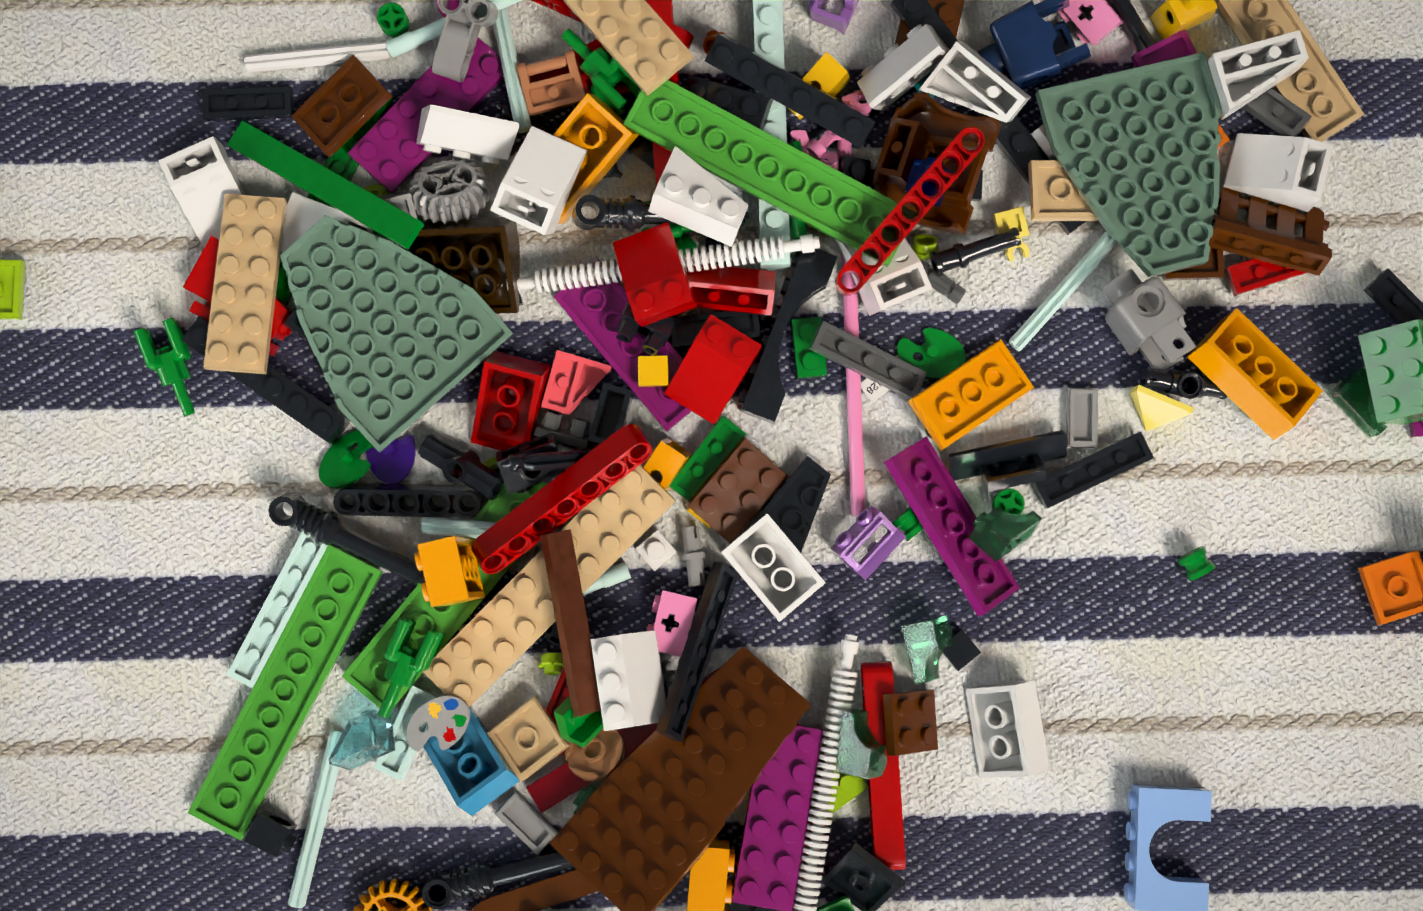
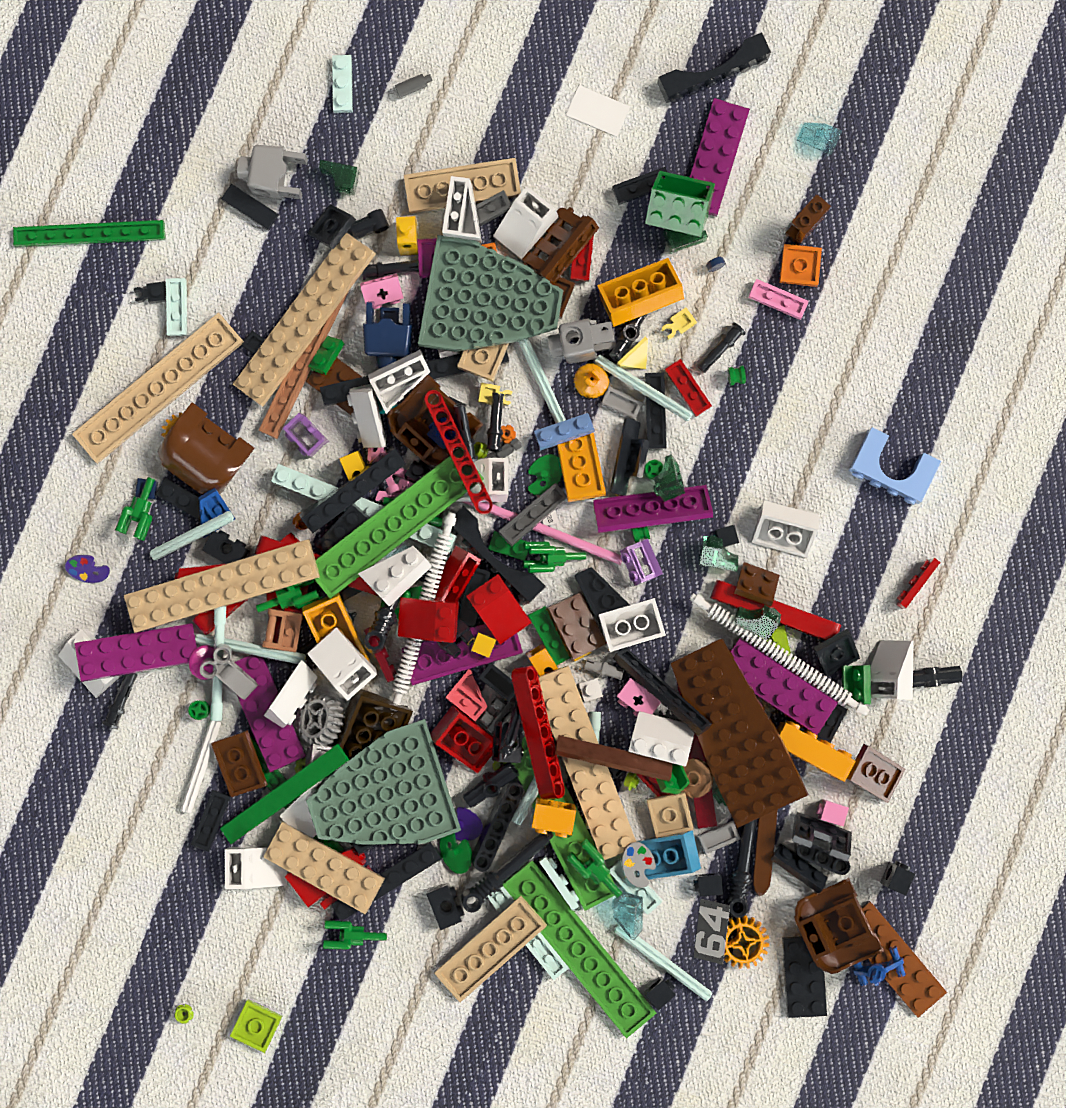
camera: 60 degrees left, 0 degrees up
none -> dark red plate [364,627,397,683]
none -> black brick [426,883,465,931]
none -> tan plate [434,896,547,1002]
none -> black pin [454,403,478,462]
none -> orange plate [501,425,516,443]
none -> green plant [522,541,586,573]
none -> medium blue plate [534,413,595,450]
none -> light aqua plate [539,855,579,911]
none -> light orange hair [574,363,609,399]
none -> light aqua axle [594,355,693,421]
none -> light yellow plate [661,308,697,340]
none -> red plate [664,359,712,417]
none -> black brick [693,873,723,897]
none -> sticker [694,899,730,965]
none -> black pin [696,322,746,373]
none -> dark blue tile [706,256,726,272]
none -> bright pink plate [748,279,809,320]

